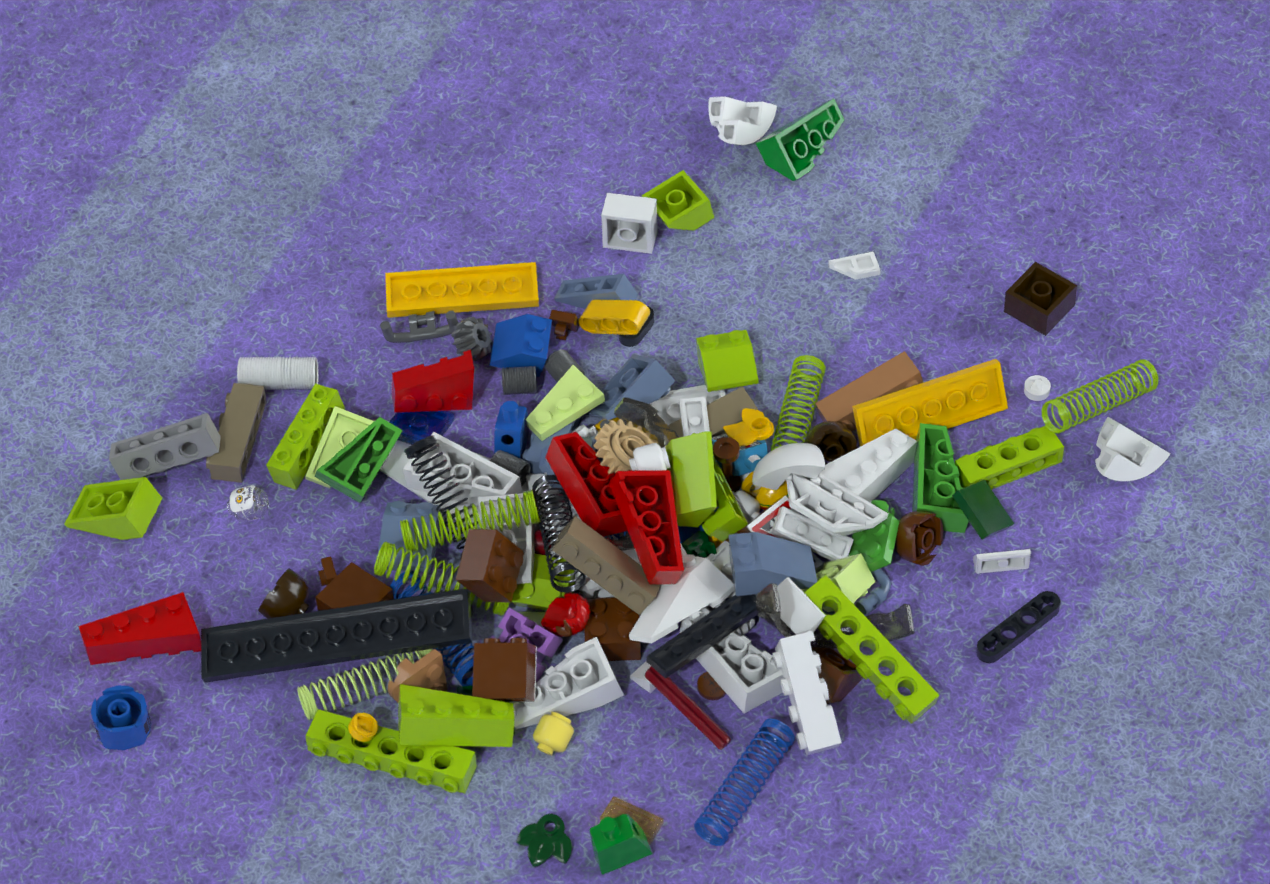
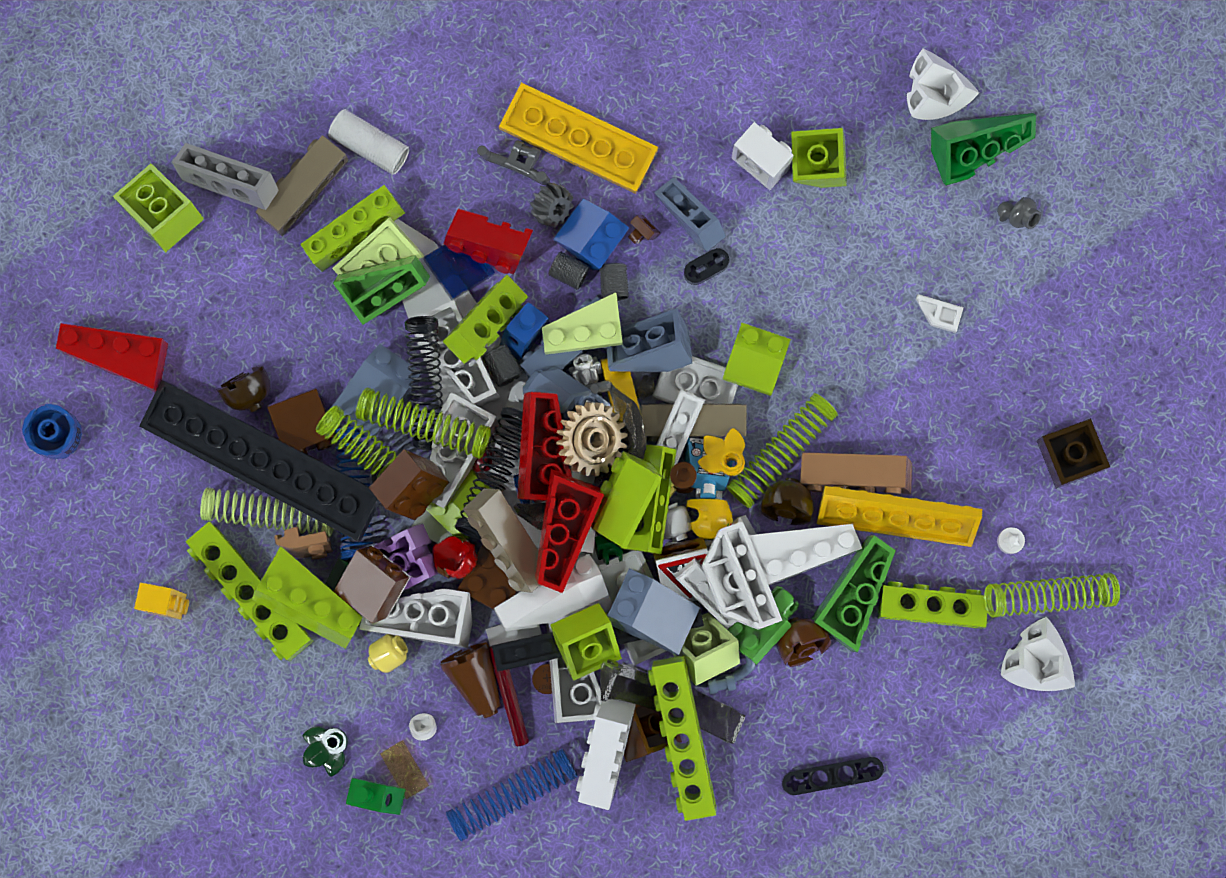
camera: 30 degrees right, 30 degrees up
clear head [227,485,269,522] -> none
reddish brown plate [318,556,337,586] -> none
yellow tile [348,713,378,742] -> none
yellow beam [578,300,650,335] -> none
white head [629,443,671,471] -> none
white brick [752,443,825,490] -> none
white slope [765,577,826,635] -> none
dark green tile [952,480,1014,540] -> none
white slope [973,549,1031,574] -> none
none -> yellow brick [134,582,189,620]
none -> white tile [409,713,437,740]
none -> reddish brown cone [440,641,501,718]
none -> lime brick [442,275,528,364]
none -> lime slope [550,603,622,681]
none -> dark grey animal [997,197,1041,229]

